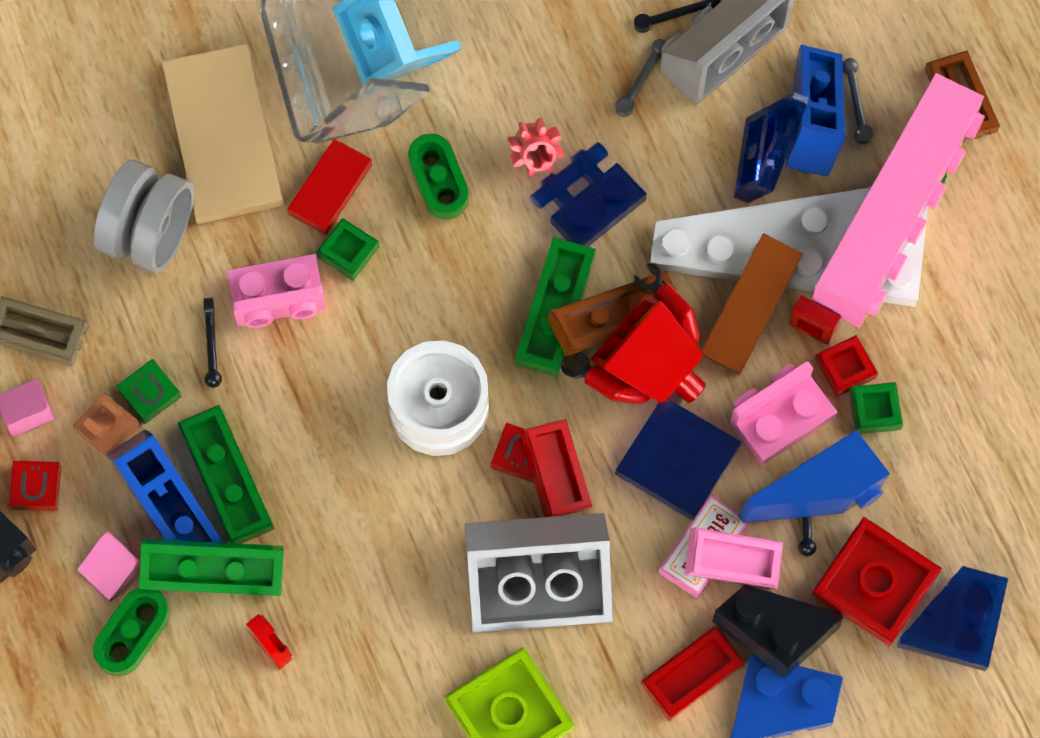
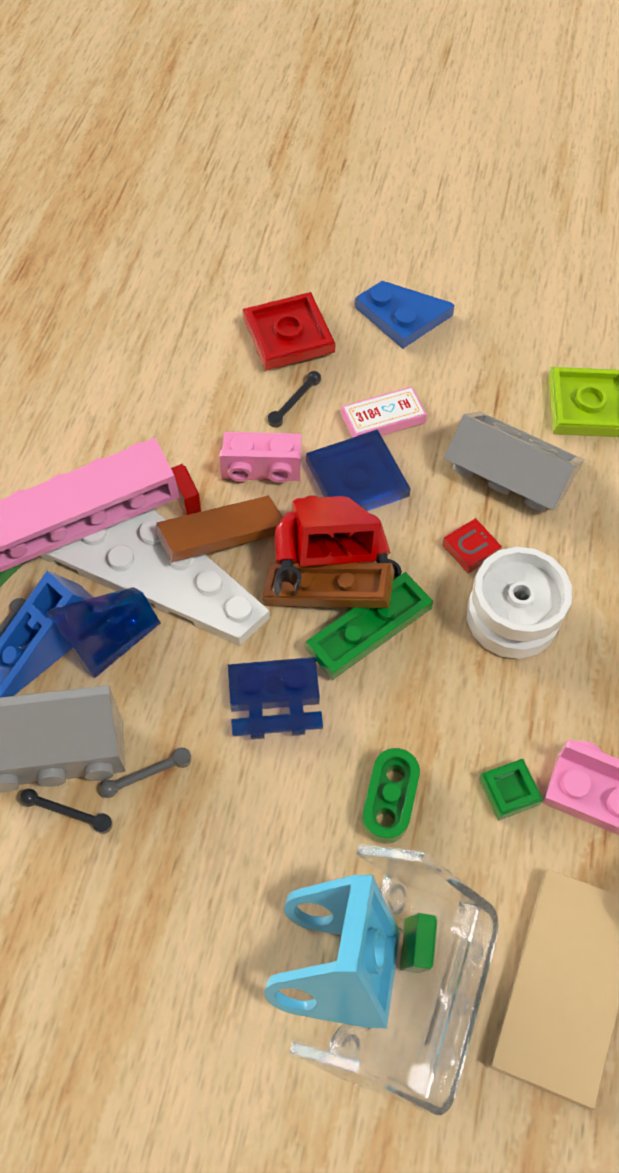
camera: 145 degrees left, 10 degrees down
red tile [287,139,372,235] -> none
coral gear [507,118,564,176] -> none
red tile [519,419,592,517] -> none
red tile [641,625,745,721] -> none
bright pink tile [685,528,783,590] -> none
black wing [712,585,844,679] -> none
blue slope [738,430,890,523] -> none
red tile [815,335,878,397] -> none
green tile [849,382,903,434] -> none
clear blue wing [897,566,1008,671] -> none
none -> green tile [400,913,438,973]

